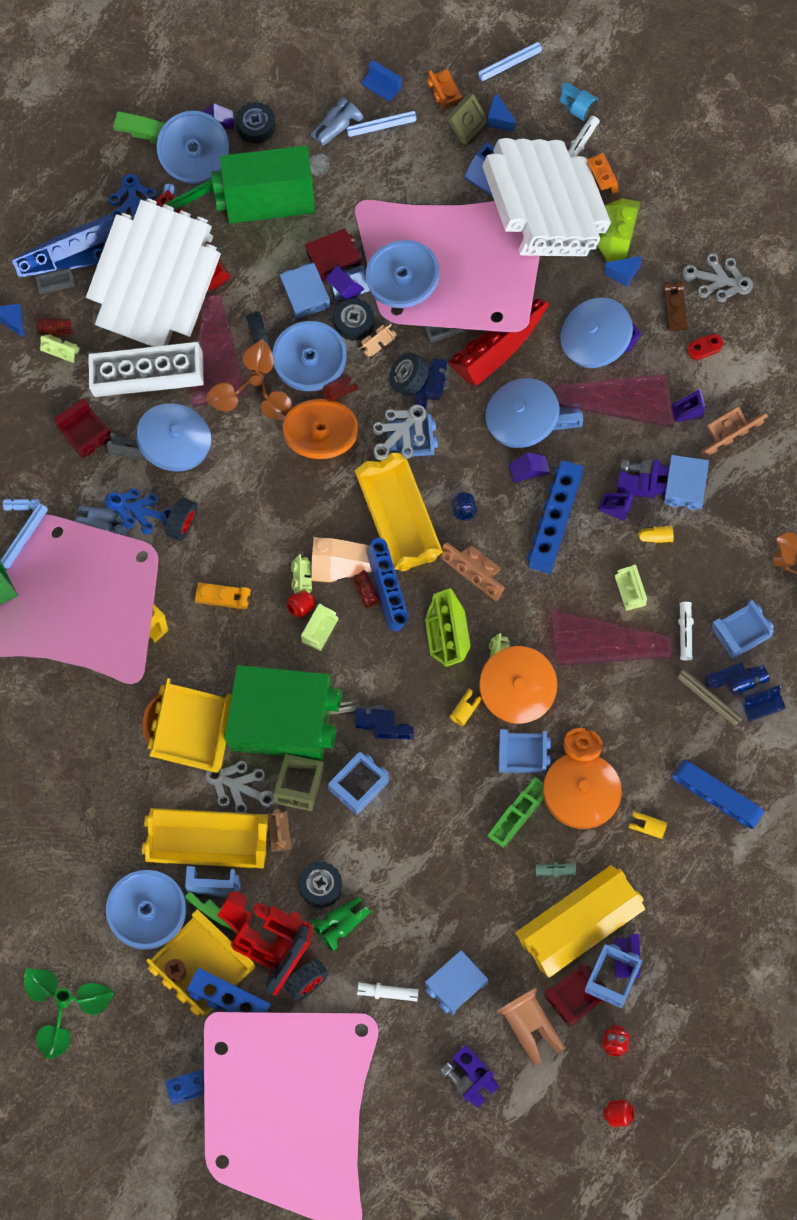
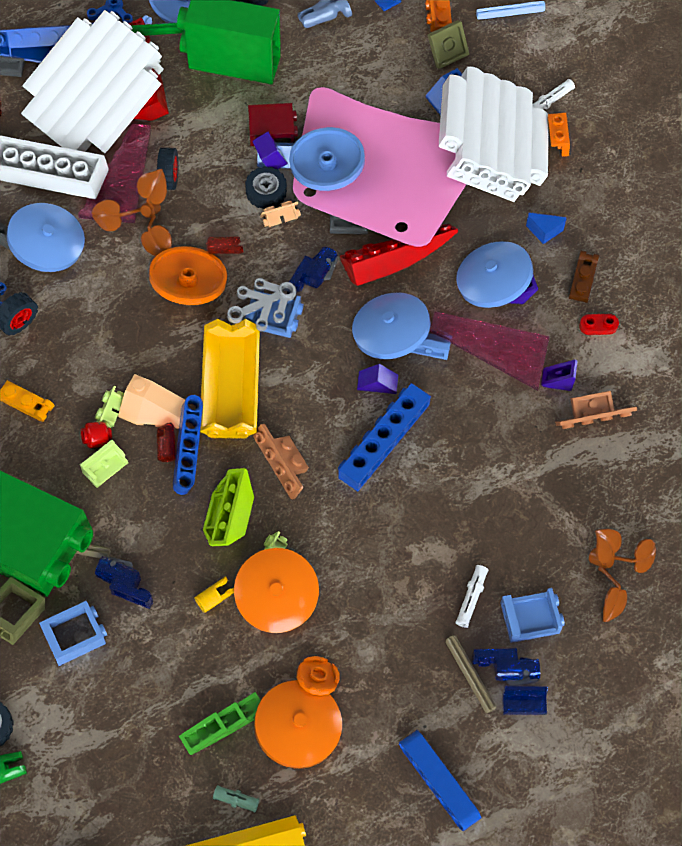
camera: 15 degrees right, 5 degrees down
medium blue dish [272,321,347,391] -> none
medium blue panel [280,263,330,320] -> none
clear gear [310,153,330,176] -> none
light blue axle [347,111,417,137] -> none
black wheel [389,352,429,396] -> none
clear blue head [451,492,478,521] -> none
blue slope [488,94,516,132] -> none
medium blue panel [499,729,551,774] -> none
clear pink wing [551,609,672,666] -> none
dark azure piece [559,83,599,121] -> none
lime wedge [597,198,640,262] -> none
dark purple slope [598,493,634,521] -> none
yellowish green hinge [615,565,647,611] -> none
dark purple hips [617,458,670,499] -> none
yellow hinge [628,811,667,839] -> none
yellow hinge [638,526,673,543] -> none
medium blue panel [664,455,709,510] -> none
light grey plant [682,254,753,302] -> none

